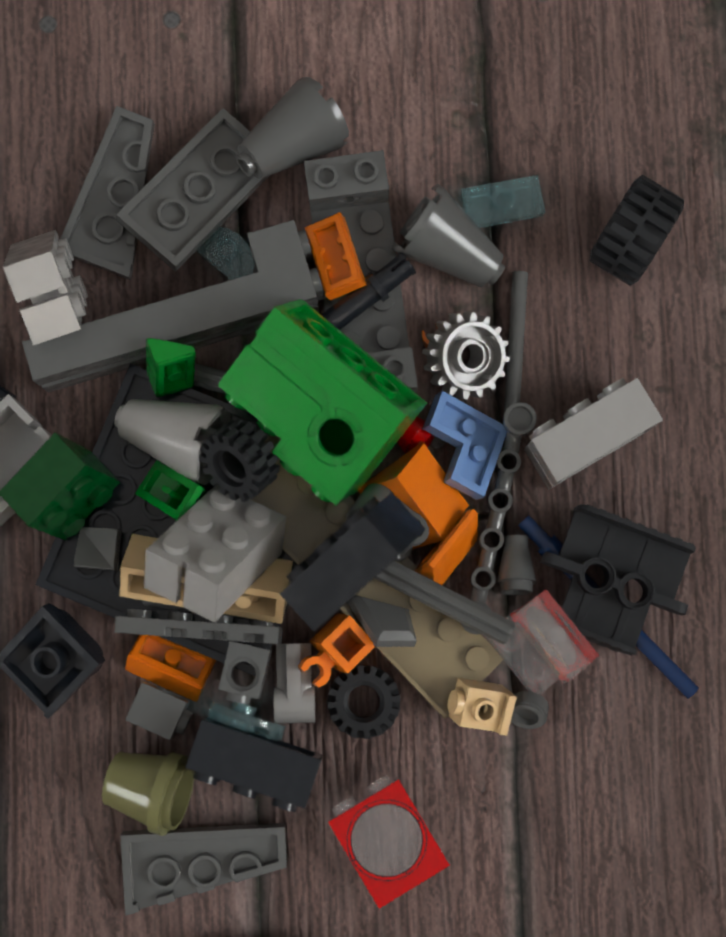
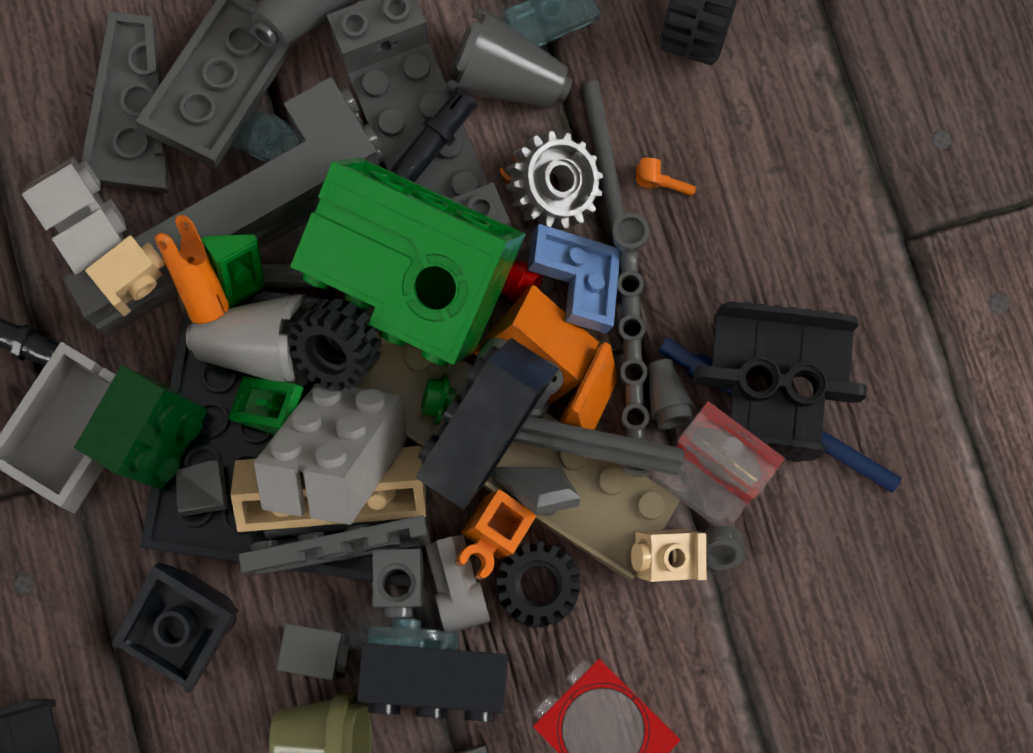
camera: 15 degrees left, 5 degrees down
orange slope [125,634,217,702] -> none
orange plate [304,212,366,301] -> none
light grey piece [524,378,663,490] -> none
none -> tan brick [85,235,165,316]
none -> orange piece [155,215,229,324]
none -> green plate [420,374,456,425]
none -> orange hand [636,157,696,197]

